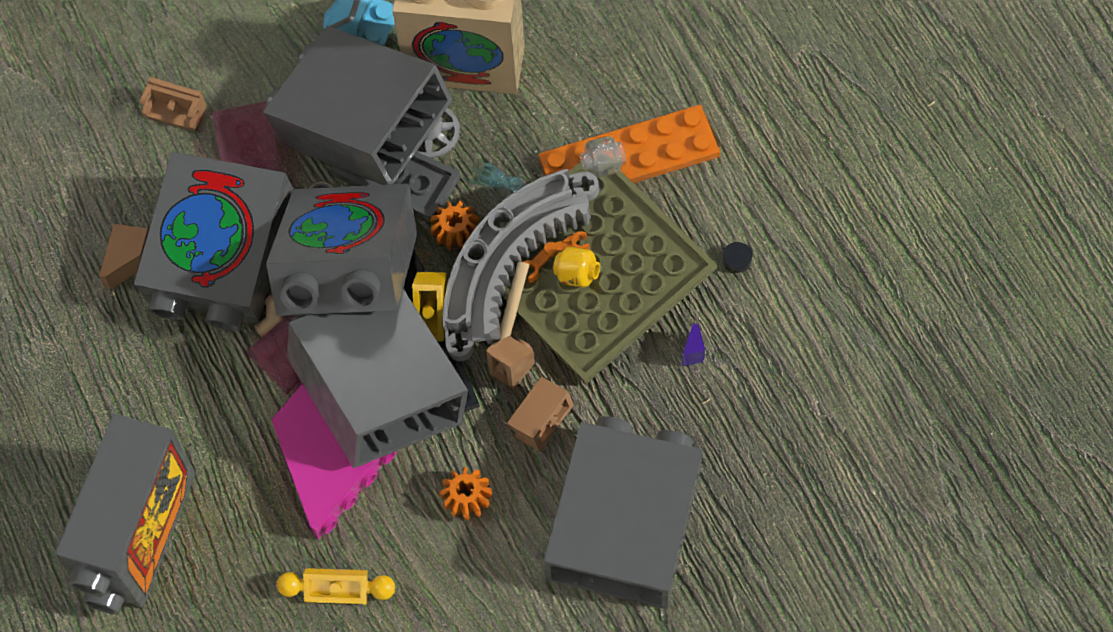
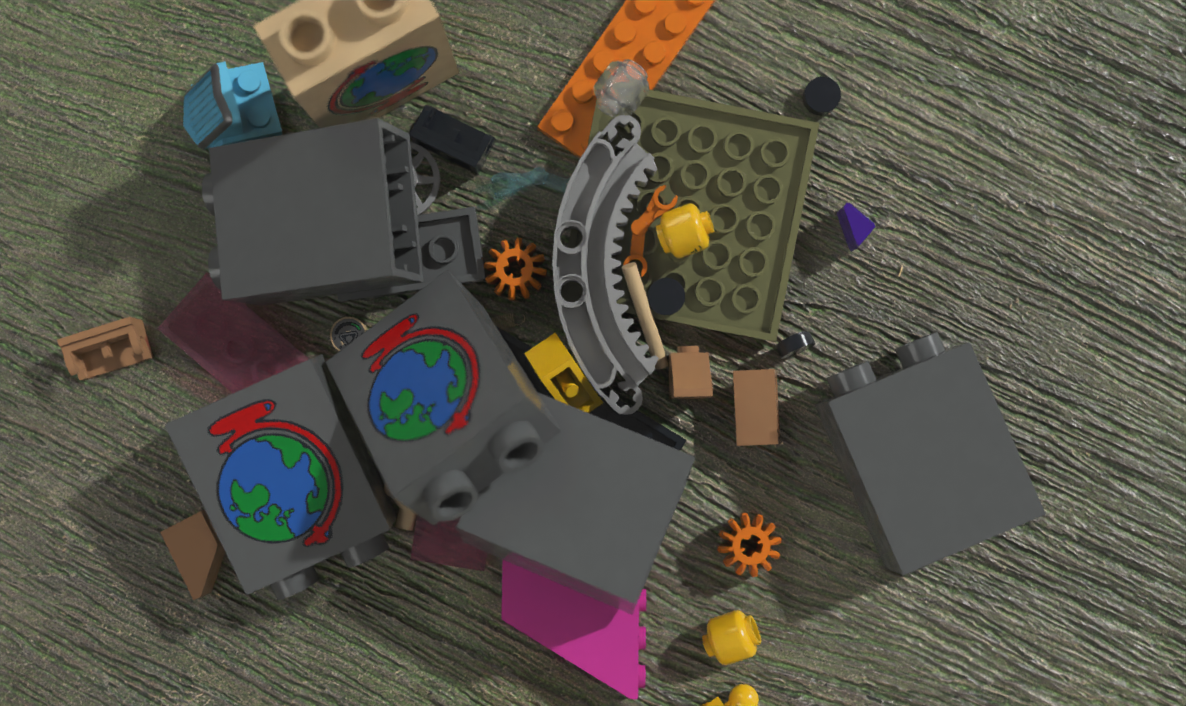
camera: 45 degrees left, 20 degrees up
none -> black hinge [409,105,496,175]
none -> black tile [647,278,685,315]
none -> yellow head [702,610,761,665]
none -> black tile [776,331,815,359]

